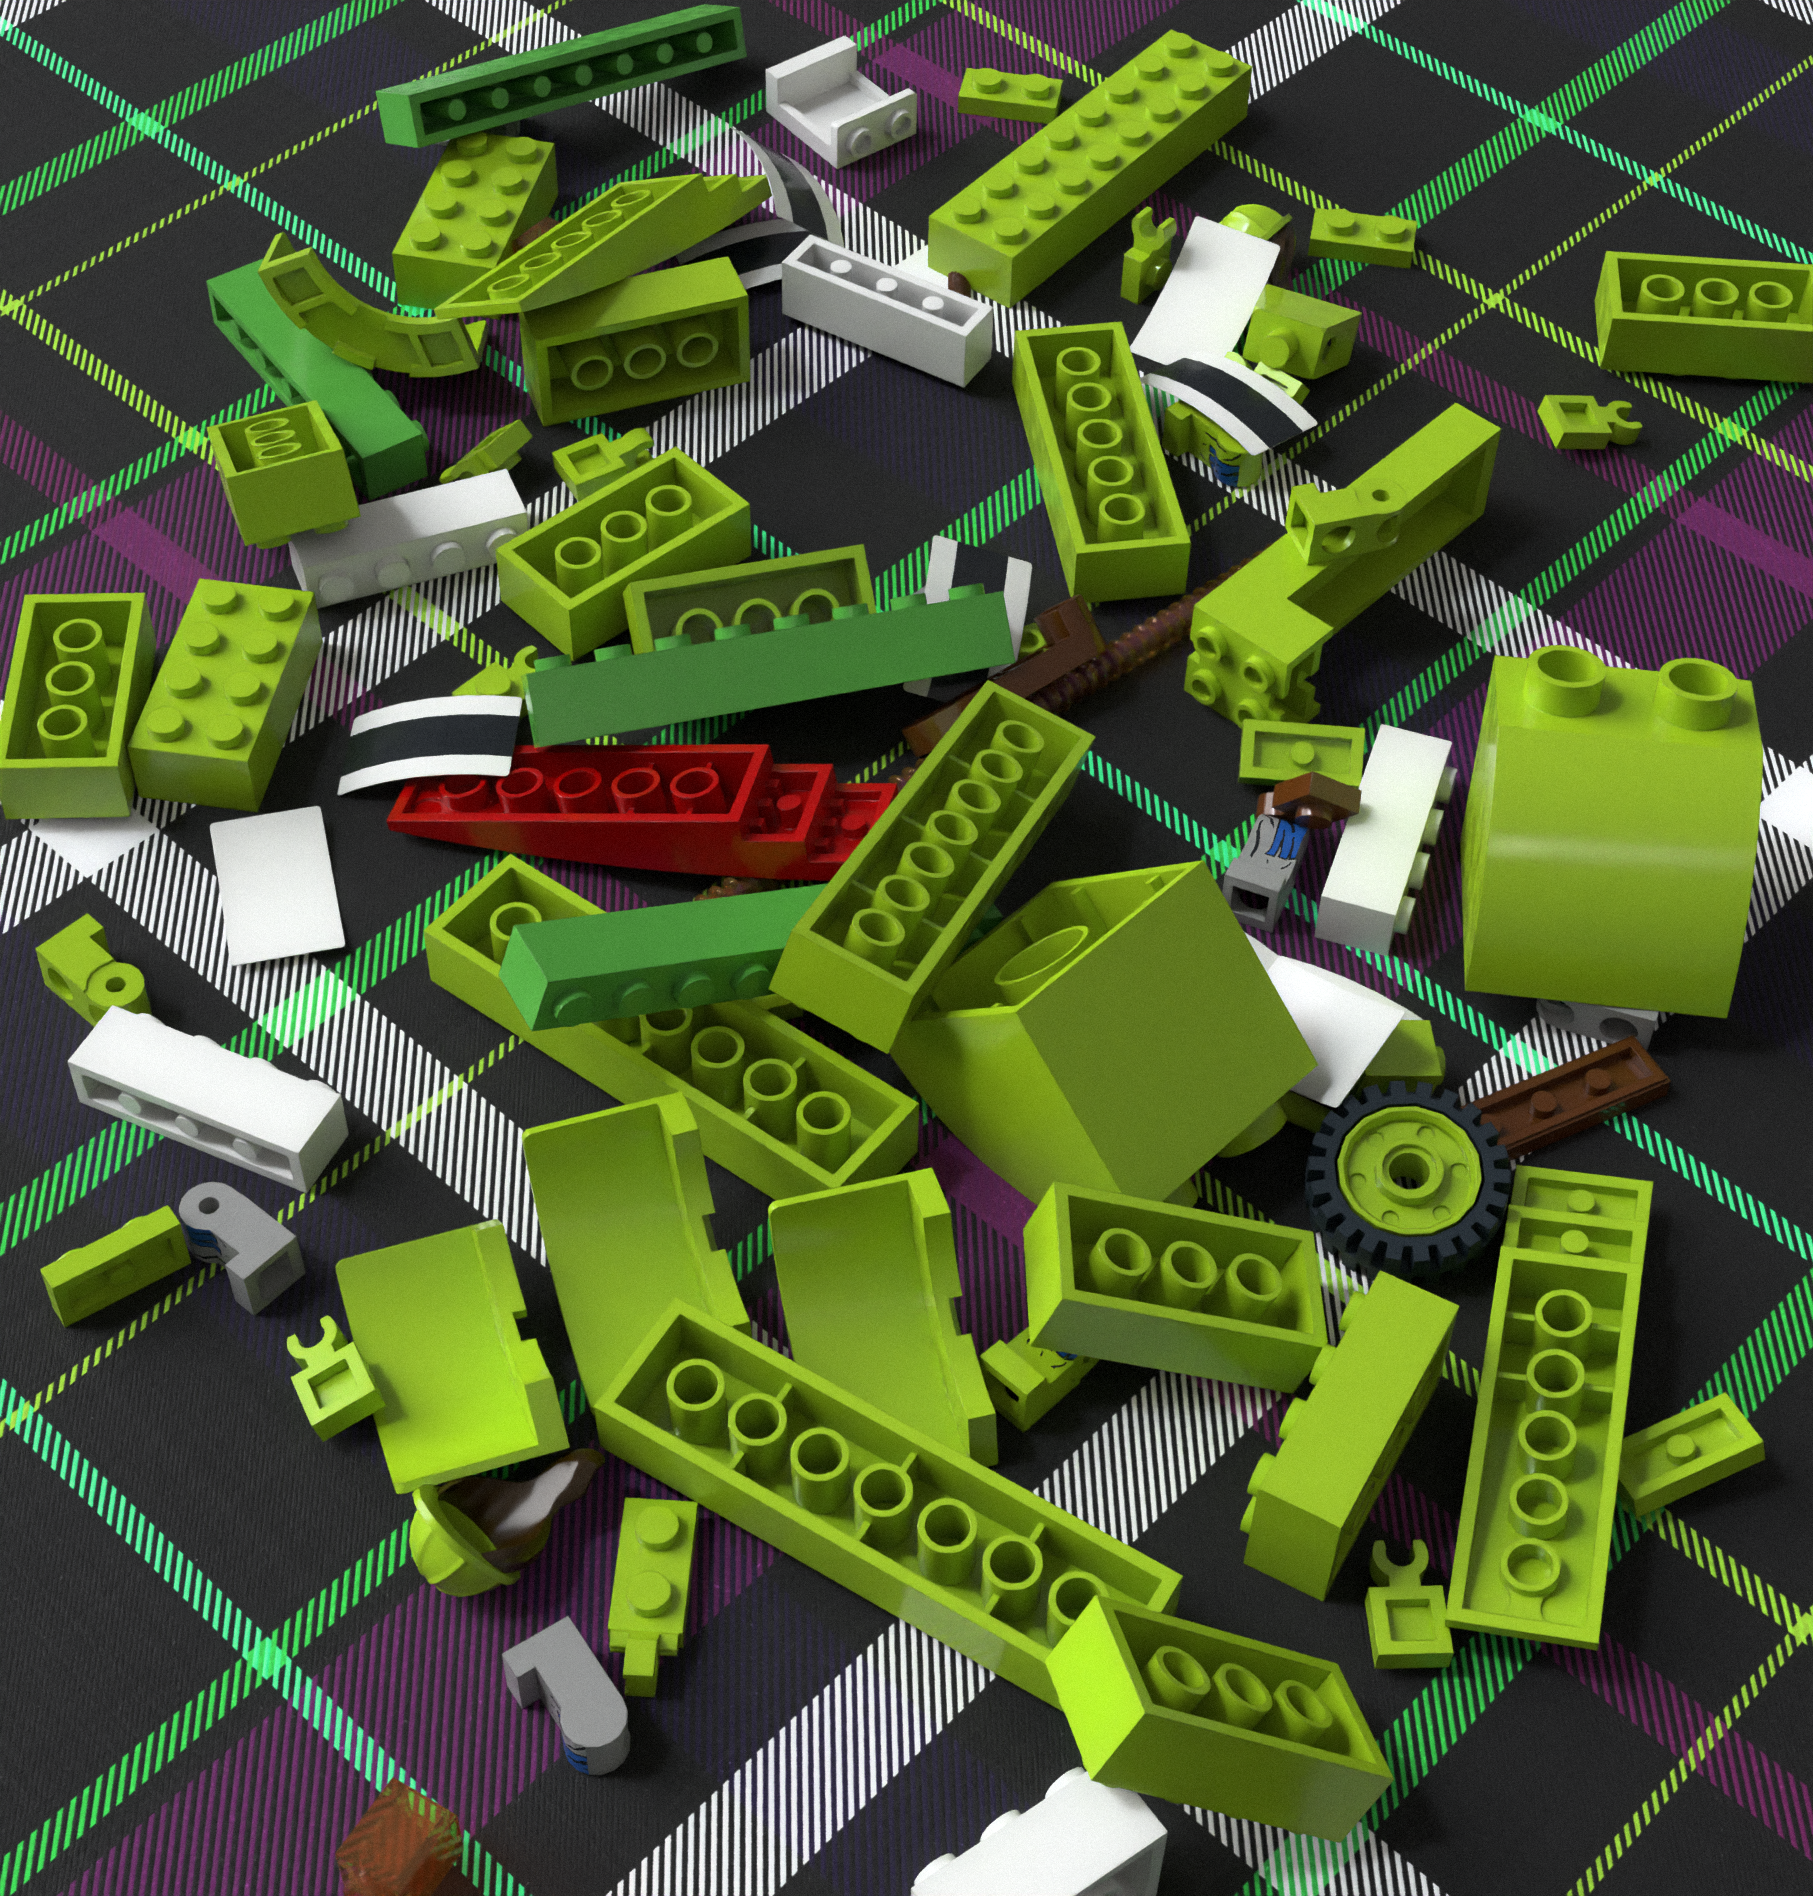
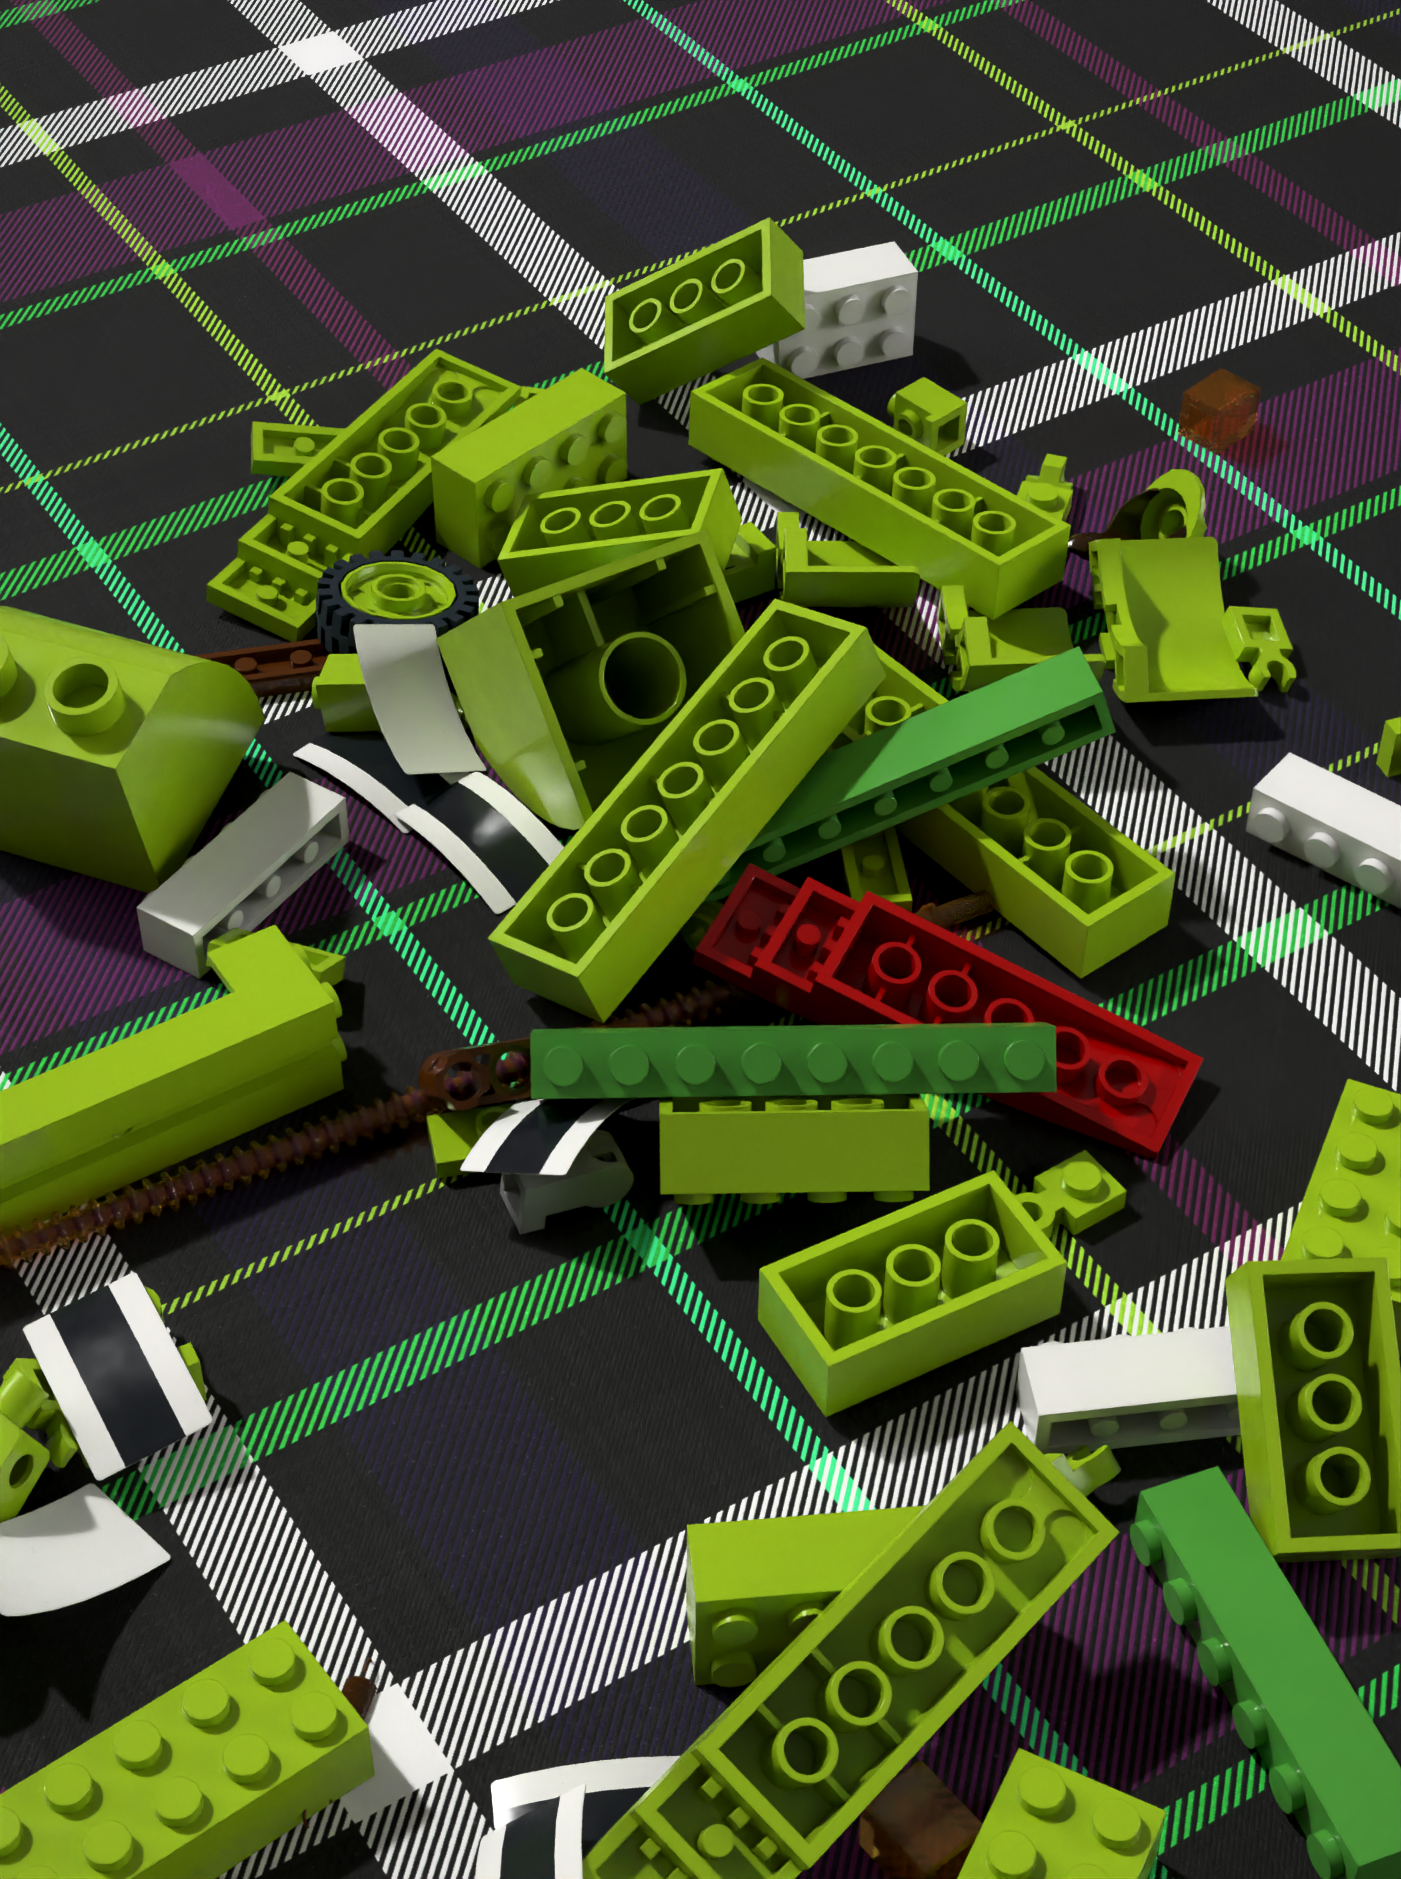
camera: 165 degrees left, 5 degrees down
light grey leg [179,1182,306,1316] -> none
white sticker [210,806,345,966] -> none
lime panel [258,232,489,378] -> none
sticker [337,695,522,796] -> none
light grey leg [502,1616,631,1775] -> none
lime plate [552,428,655,502] -> none
white brick [782,234,994,387] -> none
lime brick [1012,321,1191,603] -> none
lime plate [1121,206,1177,305] -> none
light grey leg [1222,814,1310,933] -> none
reddish brown plate [1255,771,1362,829] -> none
lime leg [1285,478,1407,565] -> none
none -> lime brick [887,377,968,456]

